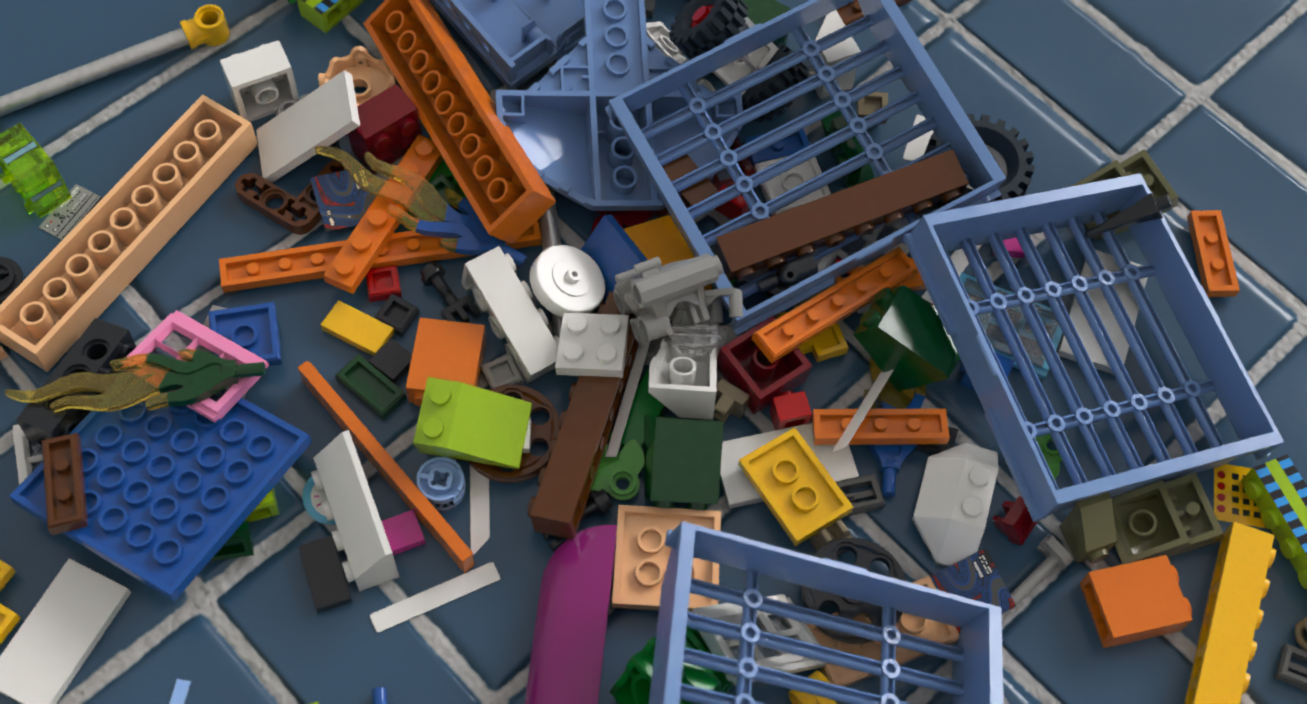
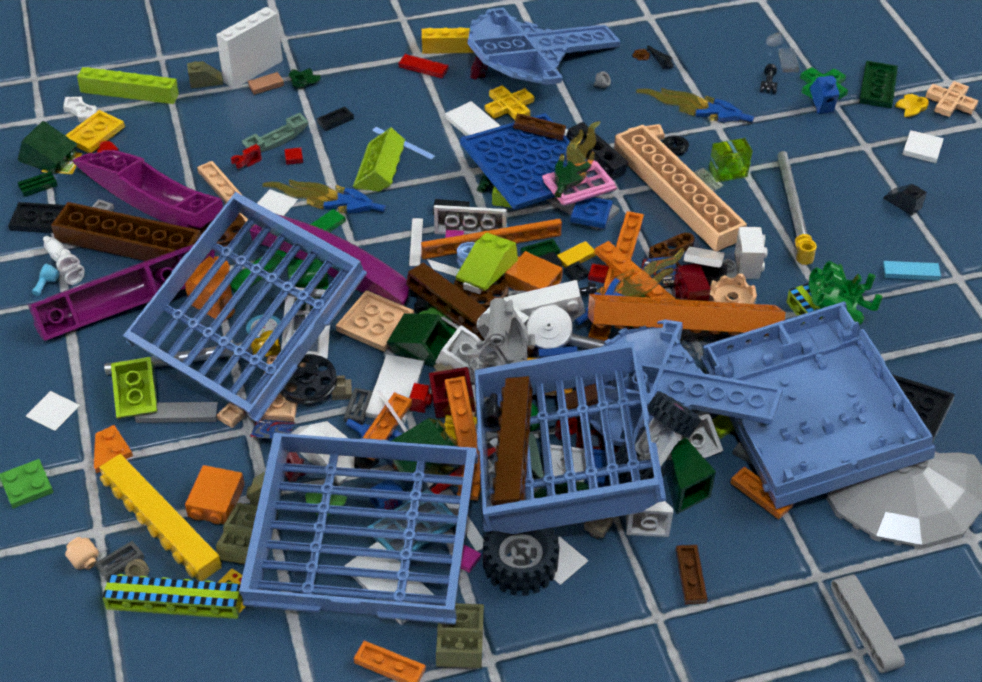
camera: 120 degrees right, 15 degrees down
yellow plate [738,427,854,546] -> none
black piece [1085,193,1172,238] -> none

